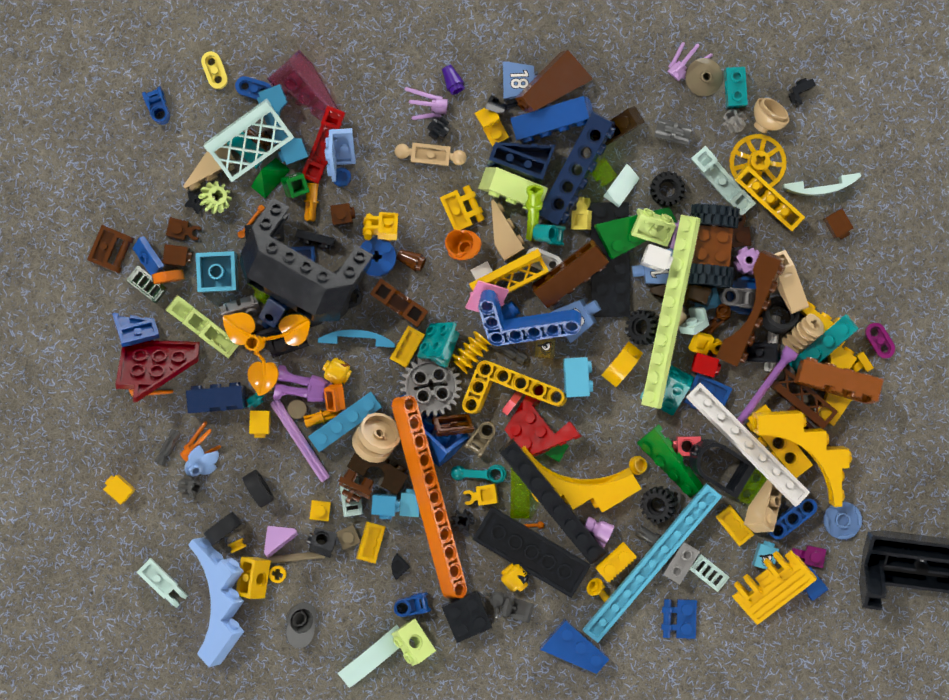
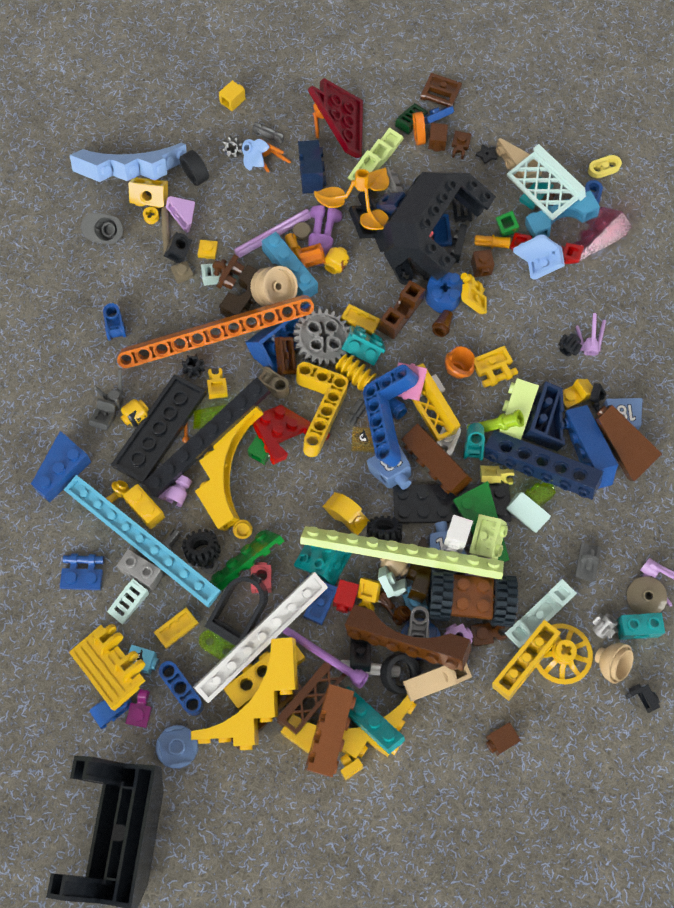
camera: 85 degrees right, 20 degrees down
wing [112,313,160,347] -> none
light aqua hinge [137,558,188,608] -> none
blue piece [142,86,170,125] -> none
medium azure brick [196,251,239,293] -> none
yellowish green gear [198,181,232,214] -> none
yellow bush [227,538,247,553] -> none
black tyre [242,470,274,508] -> none
teal plate [246,393,264,408] -> none
yellow brick [249,410,271,438] -> none
green slope [251,158,290,199] -> none
dark azure slope [318,329,395,348] -> none
blue tile [334,167,351,187] -> none
light aqua slope [338,625,399,688] -> none
yellow plate [356,521,386,564] -> none
dark azure brick [371,493,401,519] -> none
black tile [391,553,410,580] -> none
yellowish green brick [391,619,436,666] -> none
tan plate [395,143,467,166] -> none
medium azure brick [399,488,420,517] -> none
dark purple cone [442,65,465,95] -> none
black brick [442,590,492,643] -> none
teal piece [451,464,507,484] -> none
tan slope [491,200,525,262] -> none
coral tile [502,391,523,415] -> none
medium azure brick [563,357,593,397] -> none
dark brown slope [588,106,645,154] -> none
black tyre [650,171,685,207] -> none
tan slope [744,479,782,533] -> none
light aqua slope [782,173,861,196] -> none
tan piece [782,314,824,354] -> none
magenta plate [865,323,895,358] -> none

